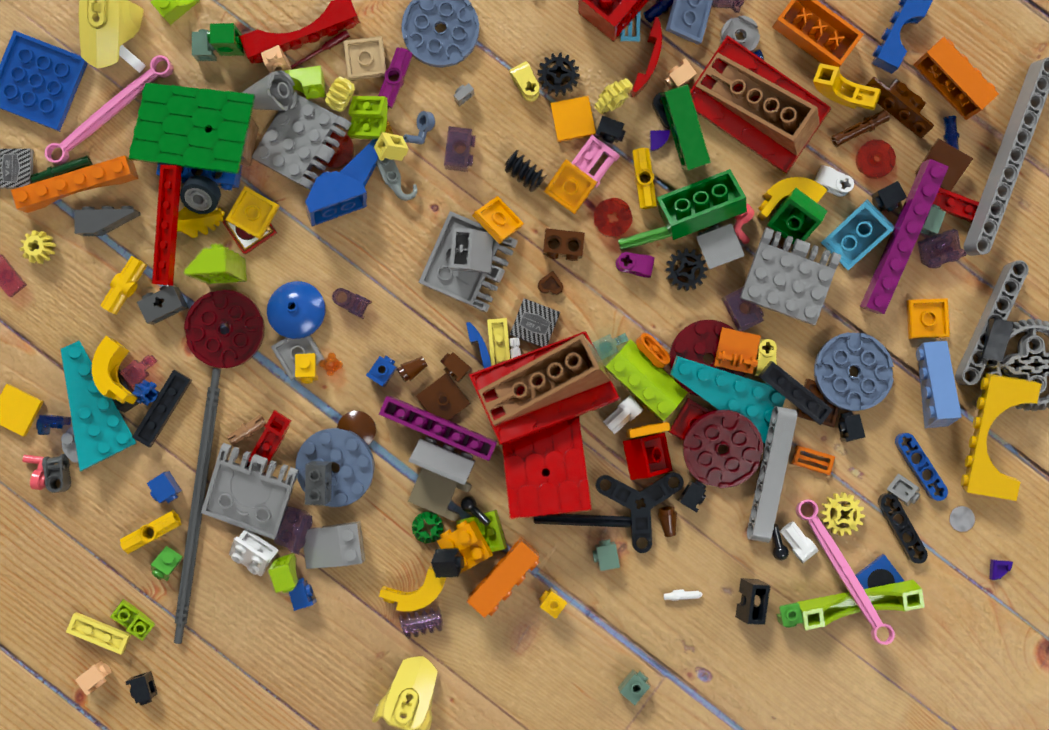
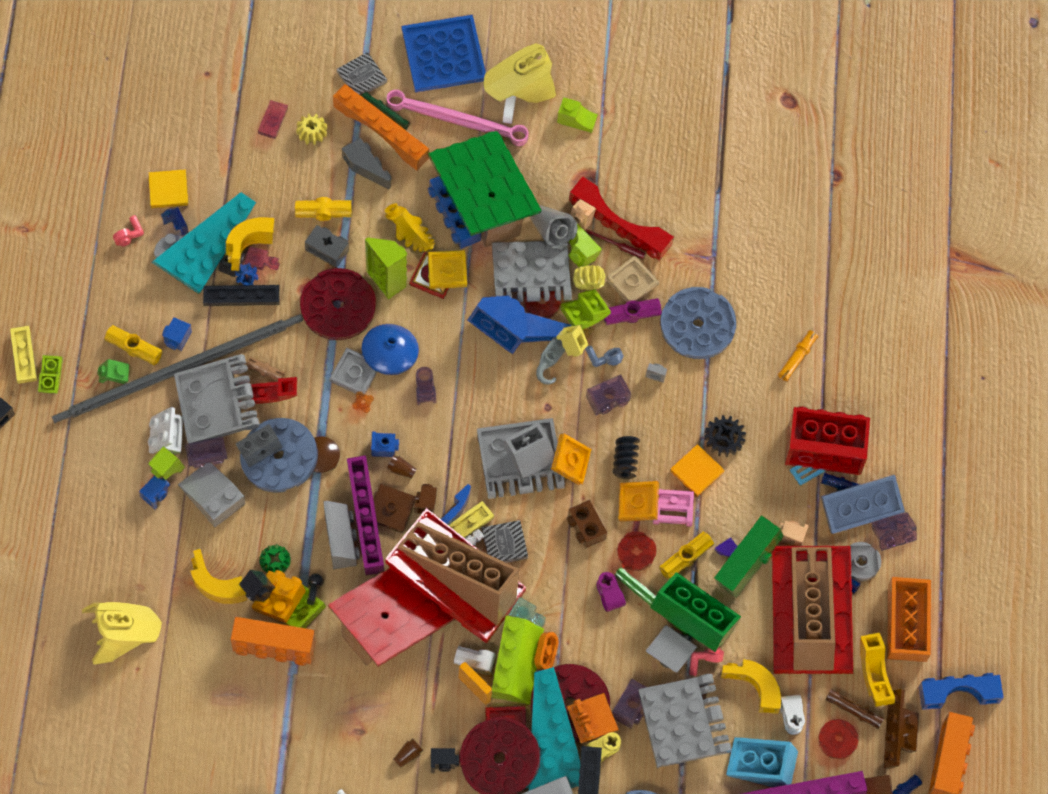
camera: 55 degrees right, 20 degrees down
dark grey piece [42,454,71,493] -> none
red plate [152,165,182,286] -> none
black wheel [180,175,221,214] -> none
sand green brick [192,29,217,61] -> none
green brick [207,23,244,56] -> none
yellow bracket [295,353,318,384] -> none
piece [399,606,443,639] -> none
dark tan flag [408,467,472,521] -> none
light yellow piece [509,61,539,102] -> none
black axle [533,514,631,528] -> none
reddish brown tile [538,271,563,295] -> none
yellow bracket [539,588,567,618] -> none
sand green brick [592,539,620,571] -> none
light yellow gear [595,78,633,114] -> none
black brick [595,115,626,143] -> none
black piece [595,472,684,553] -> none
red slope [623,432,673,480] -> none
red slope [630,17,662,97] -> none
black gear [664,248,708,292] -> none
green brick [767,188,827,245] -> none
black brick [871,181,907,212] -> none

